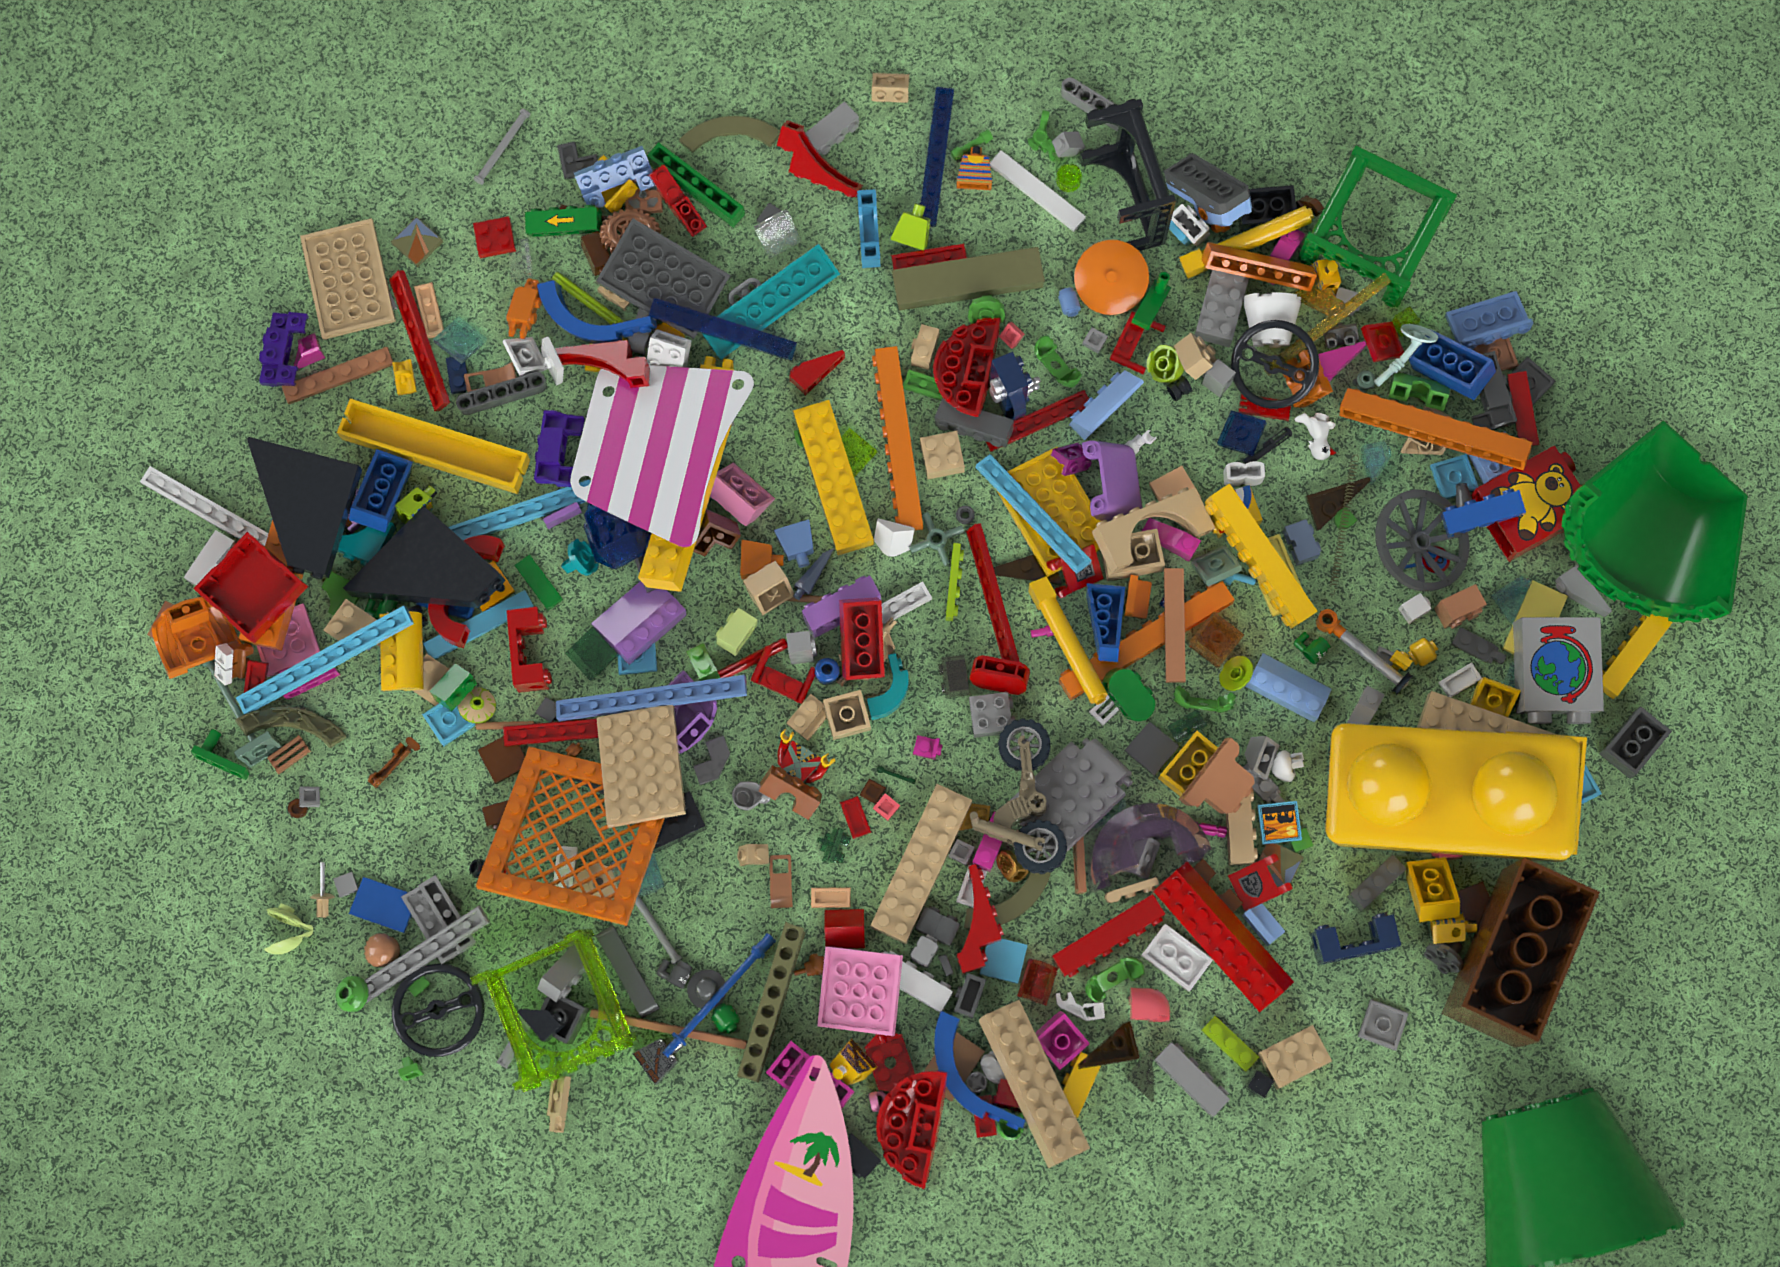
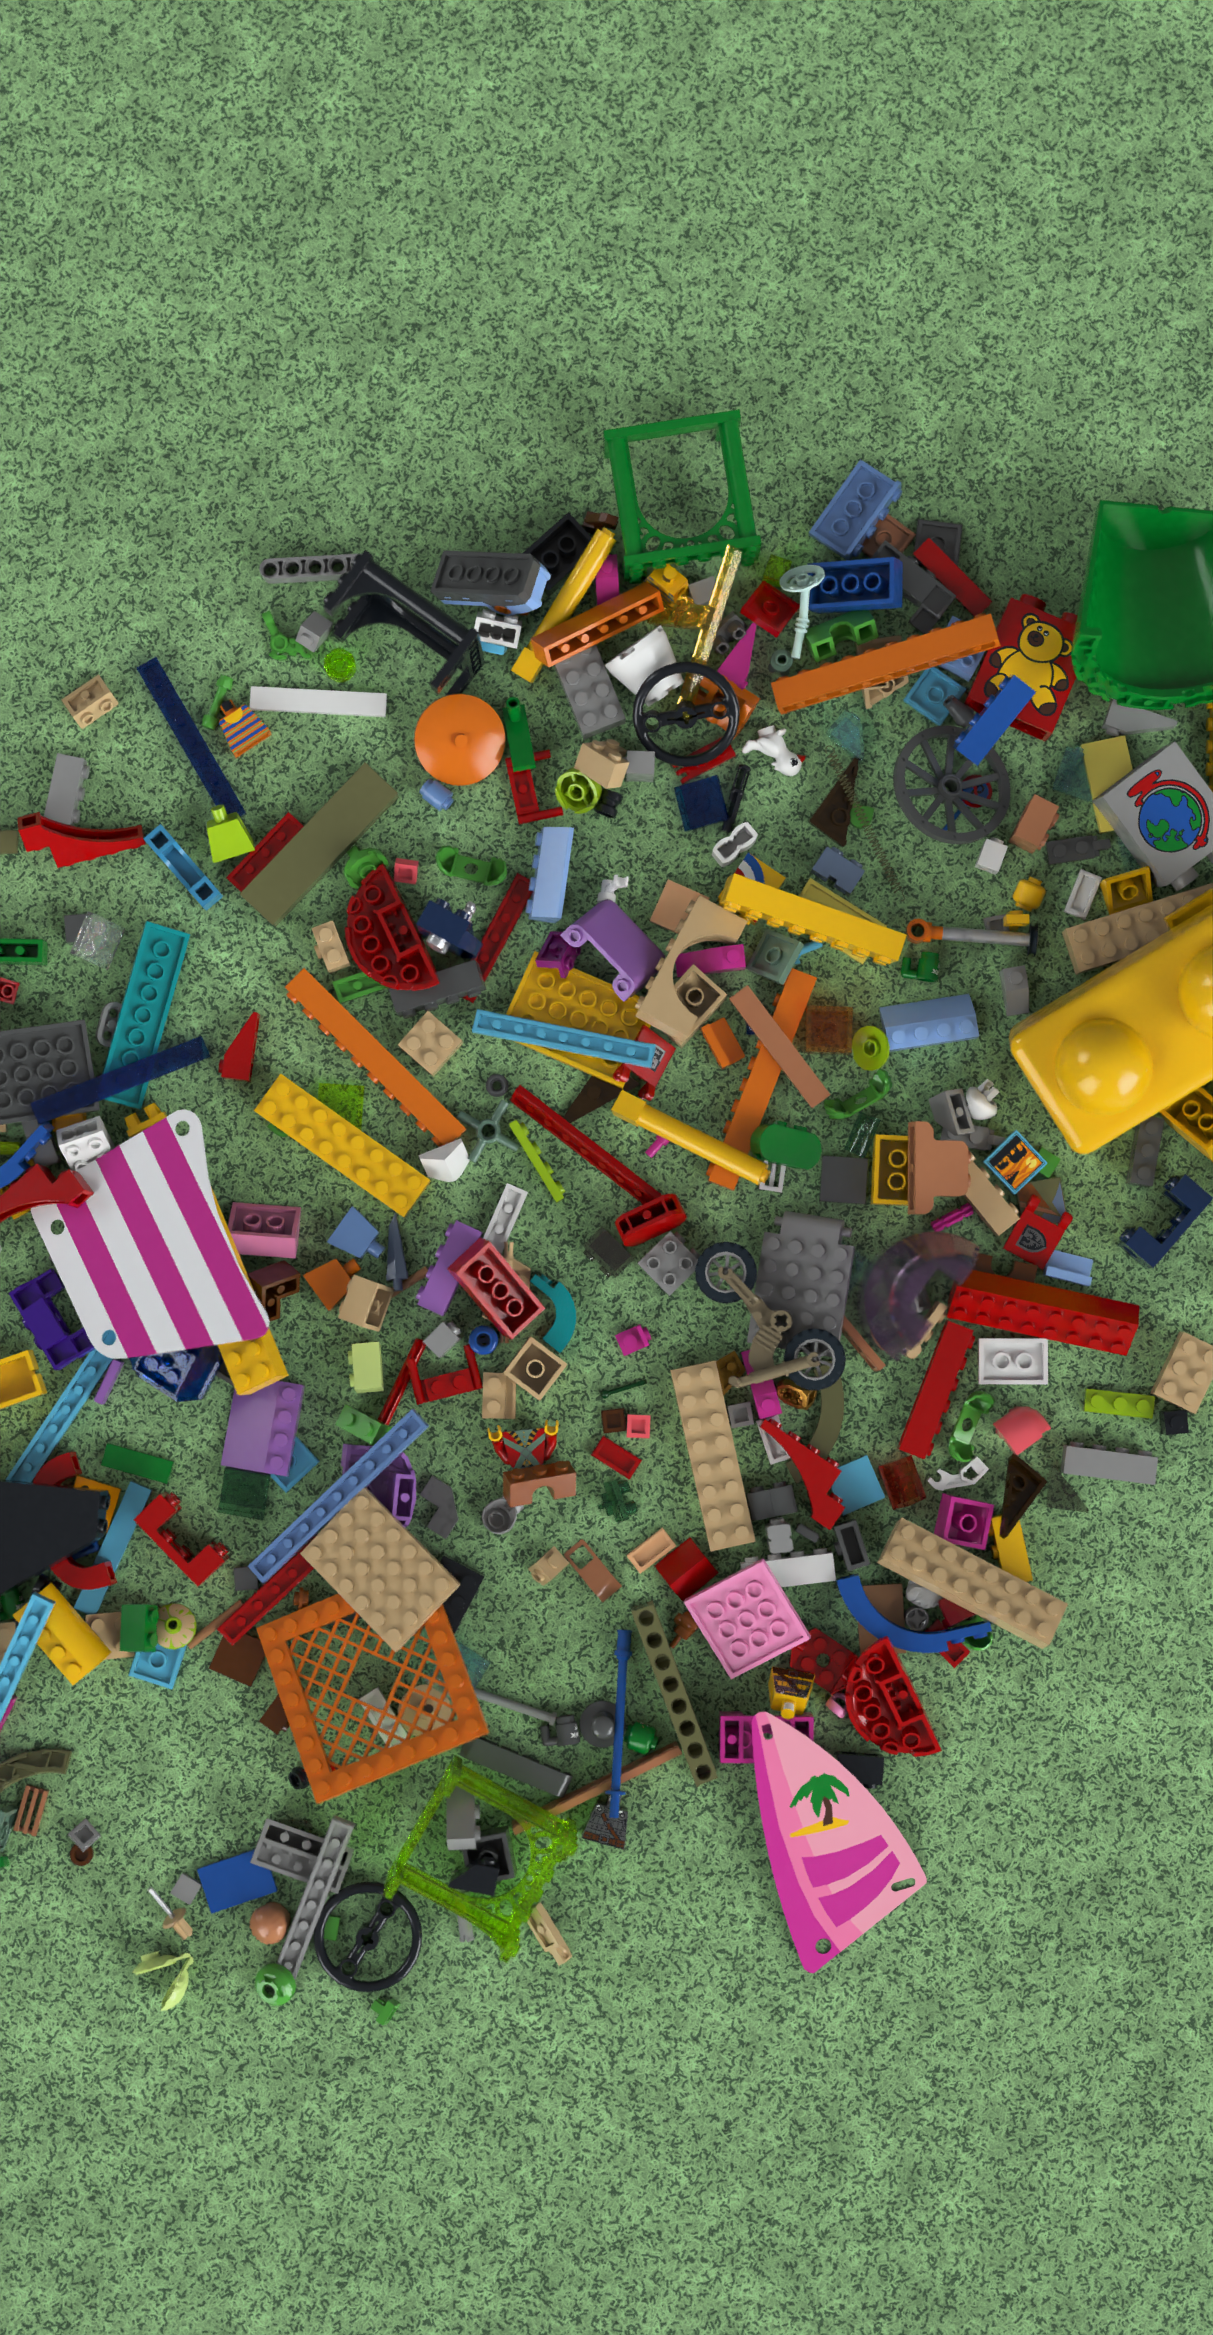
camera: 45 degrees left, 10 degrees up
dark orange piece [368,737,420,788] -> none
teal tile [561,539,599,576] -> none
light grey plate [1082,327,1108,353] -> none
blue wedge [1086,583,1125,662] -> none

